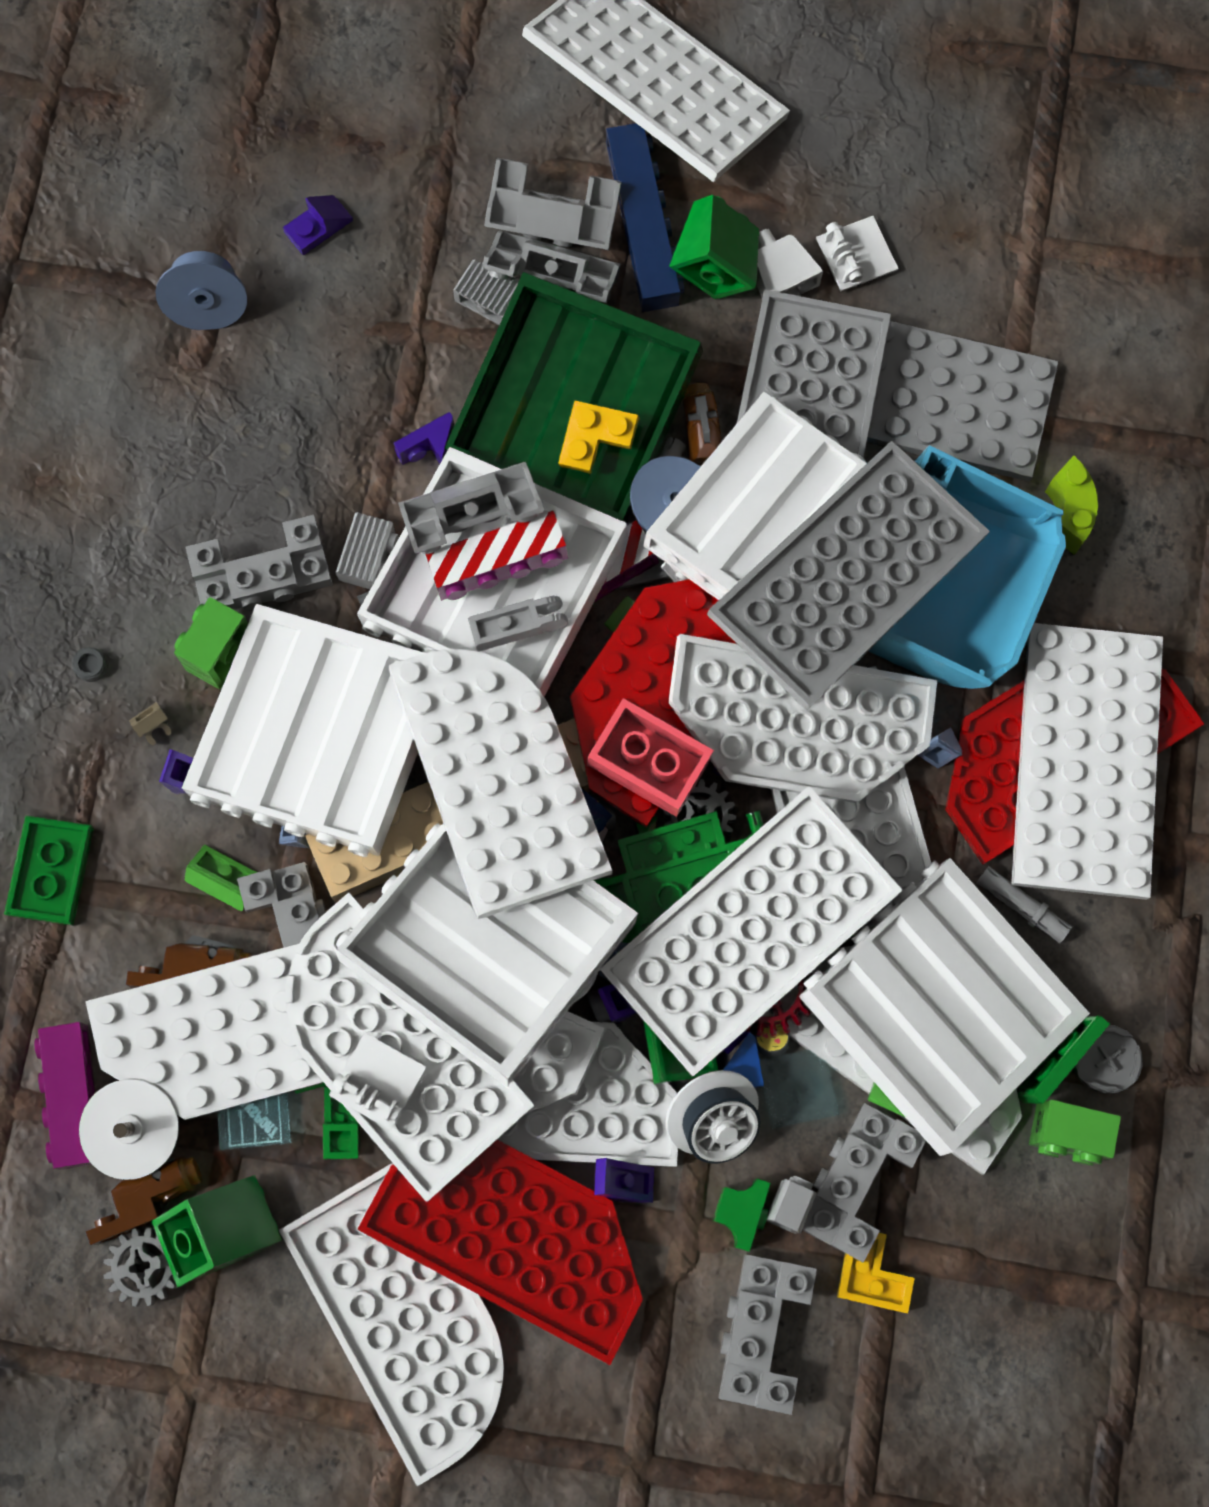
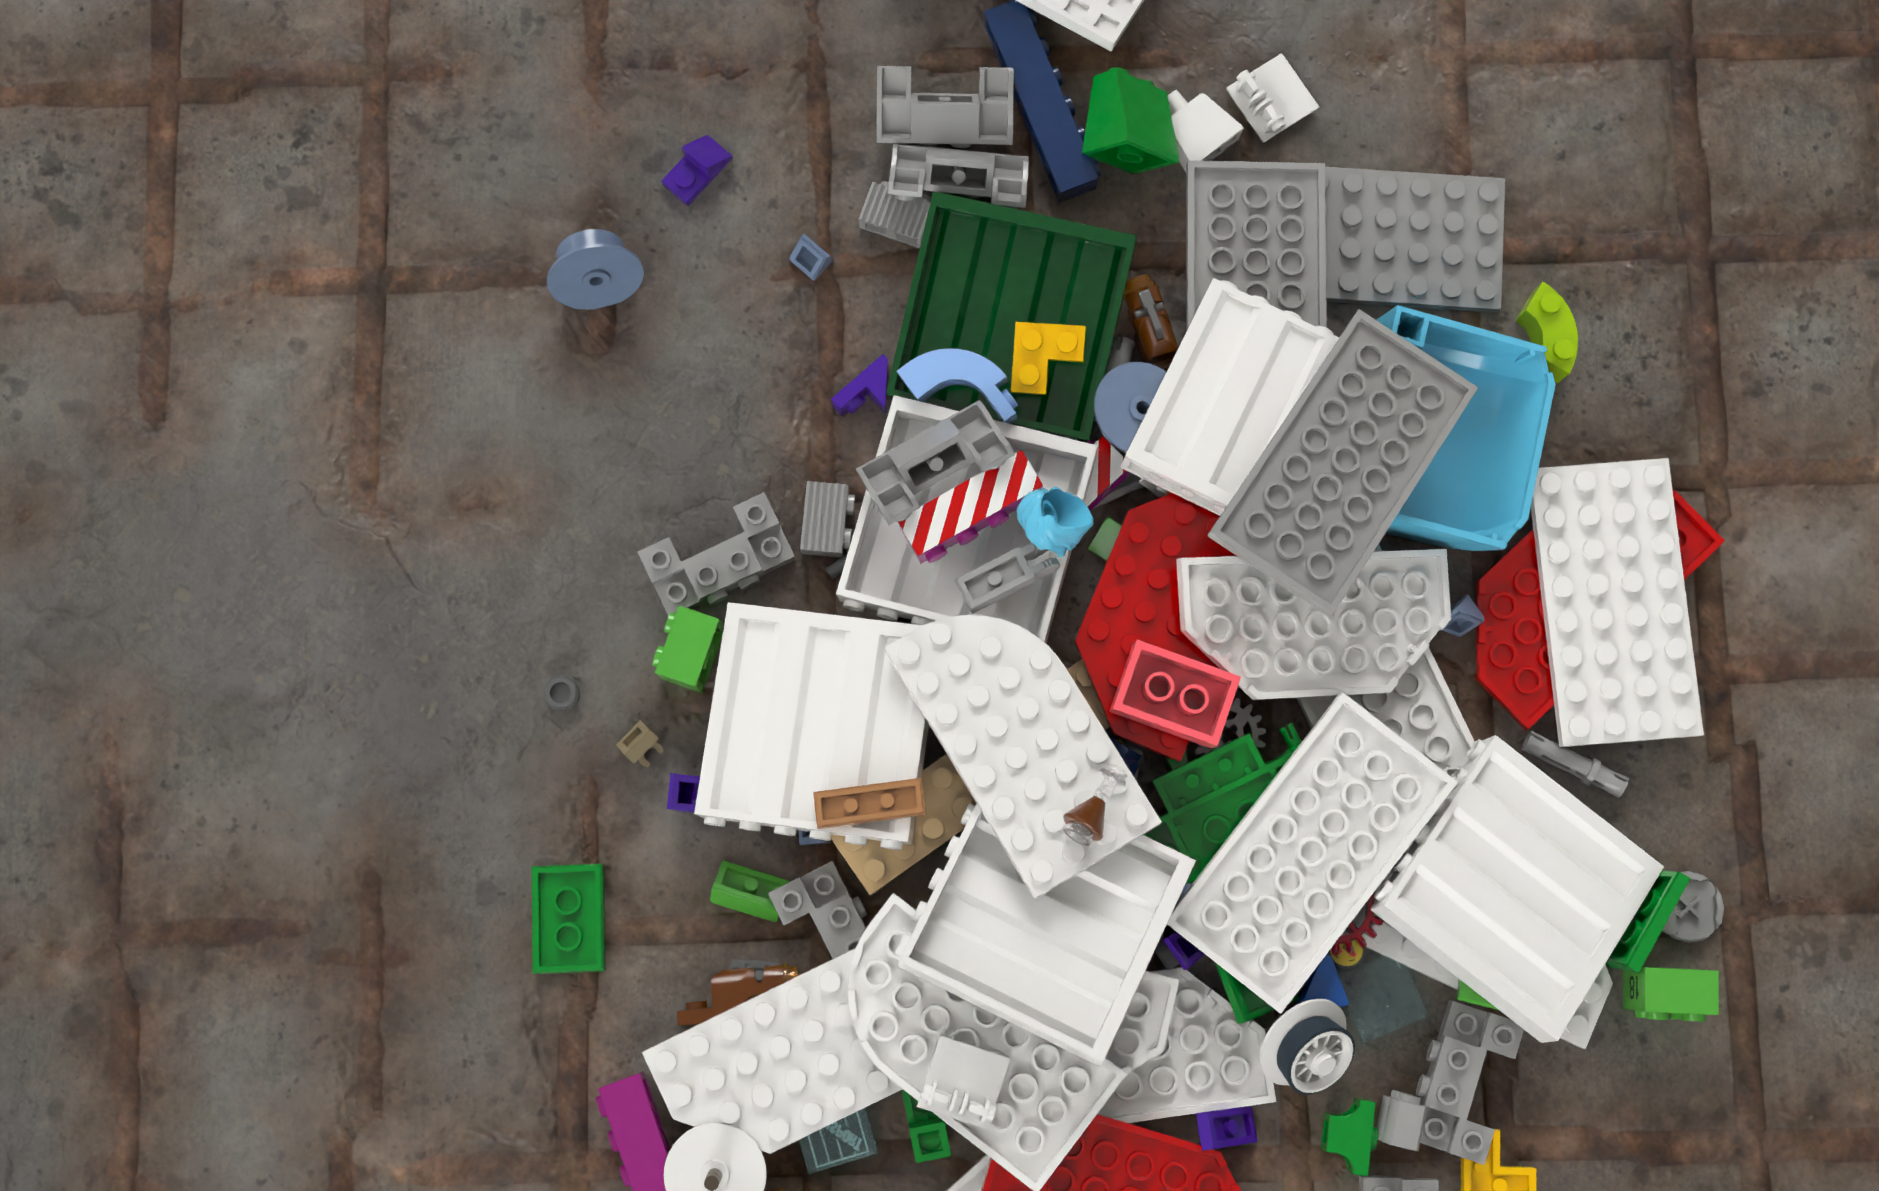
camera: 10 degrees left, 5 degrees up
none -> sand blue slope [789,234,834,281]
none -> medium nougat tile [813,778,927,829]
none -> light blue arch [897,348,1018,424]
none -> medium azure hair [1017,487,1094,557]
none -> piece [1063,764,1127,846]

